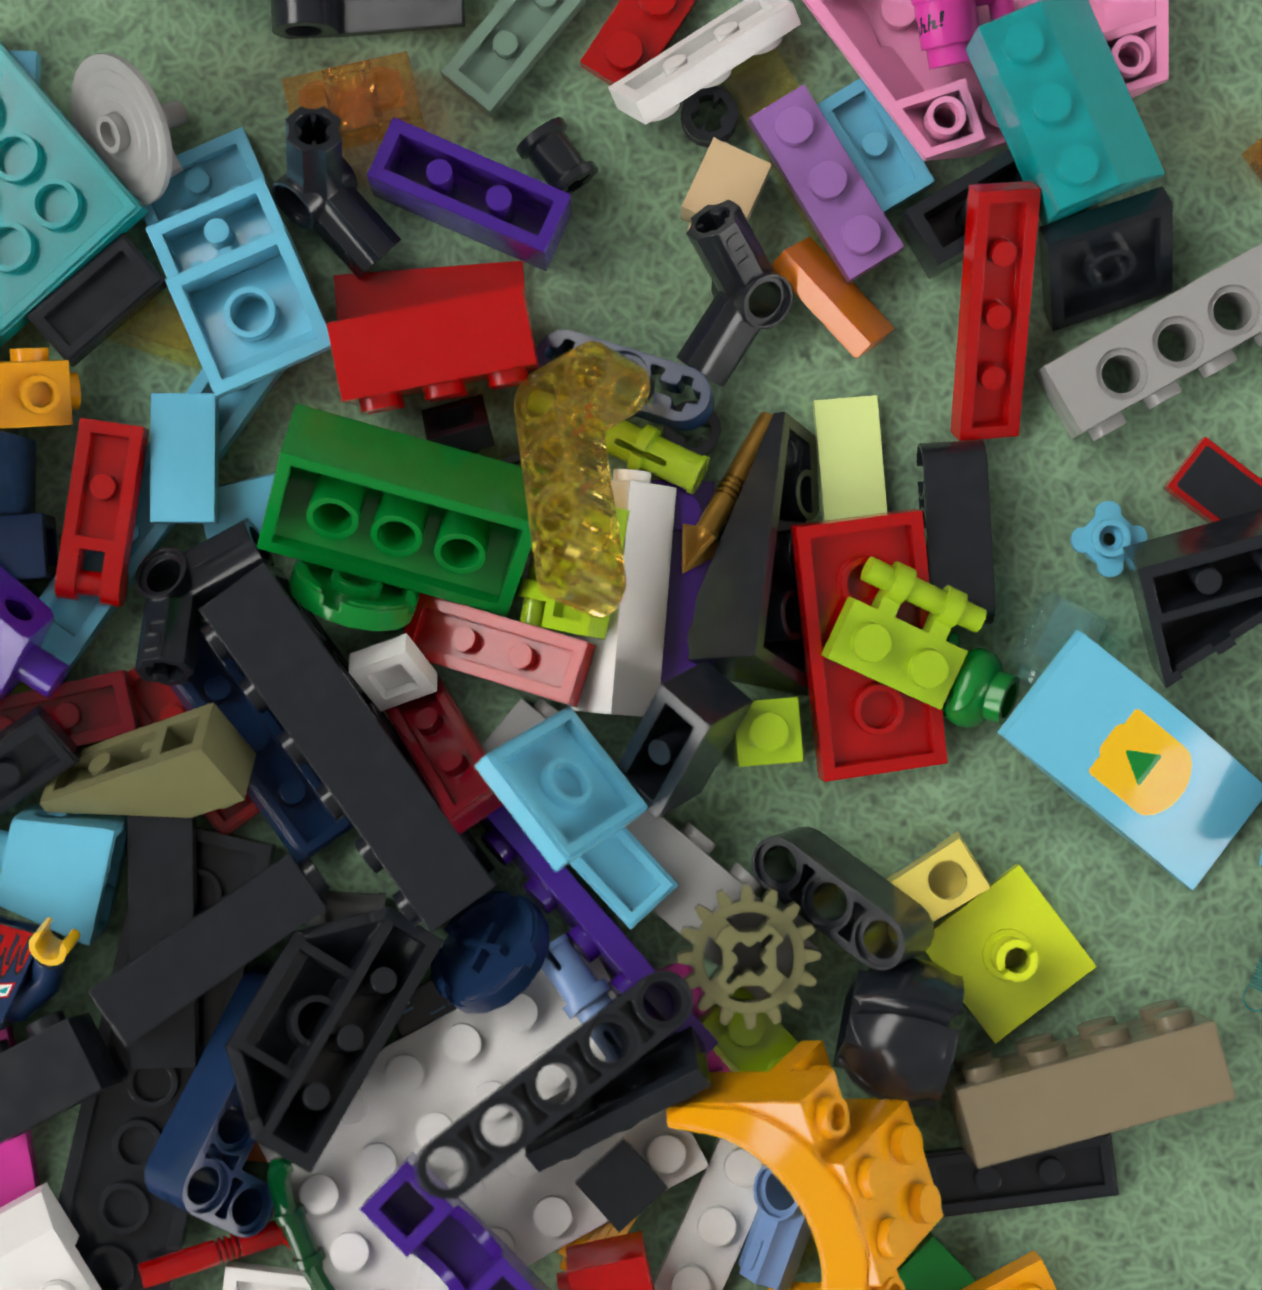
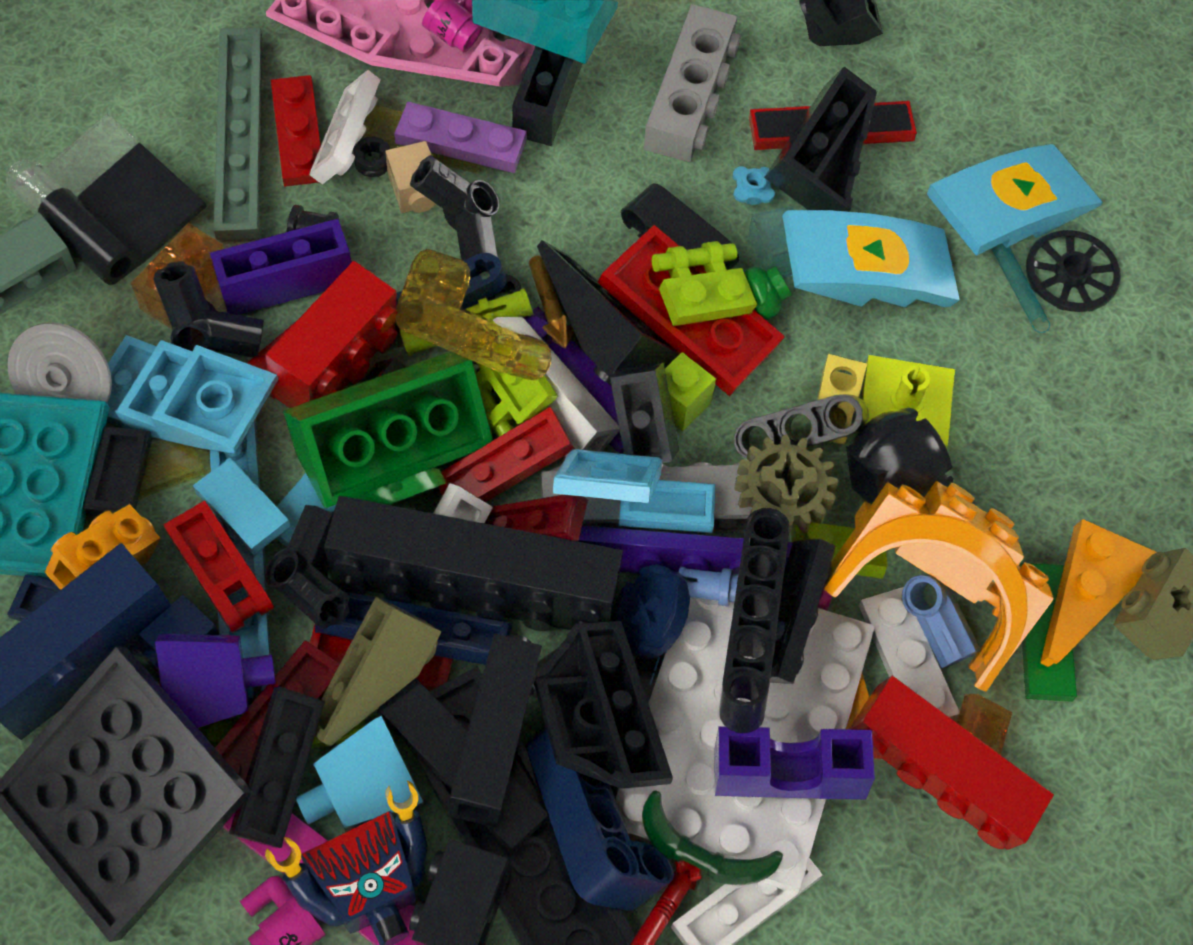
camera: 50 degrees left, 25 degrees down
black tile [575,1137,668,1233] -> none
orange tile [771,236,895,358] -> none
yellowish green tile [813,395,887,521] -> none
medium azure plate [817,78,935,214] -> none
black tile [924,1133,1119,1217] -> none
dark tan brick [945,999,1236,1169] -> none
red plate [950,181,1041,441] -> none
black tile [1039,186,1173,331] -> none

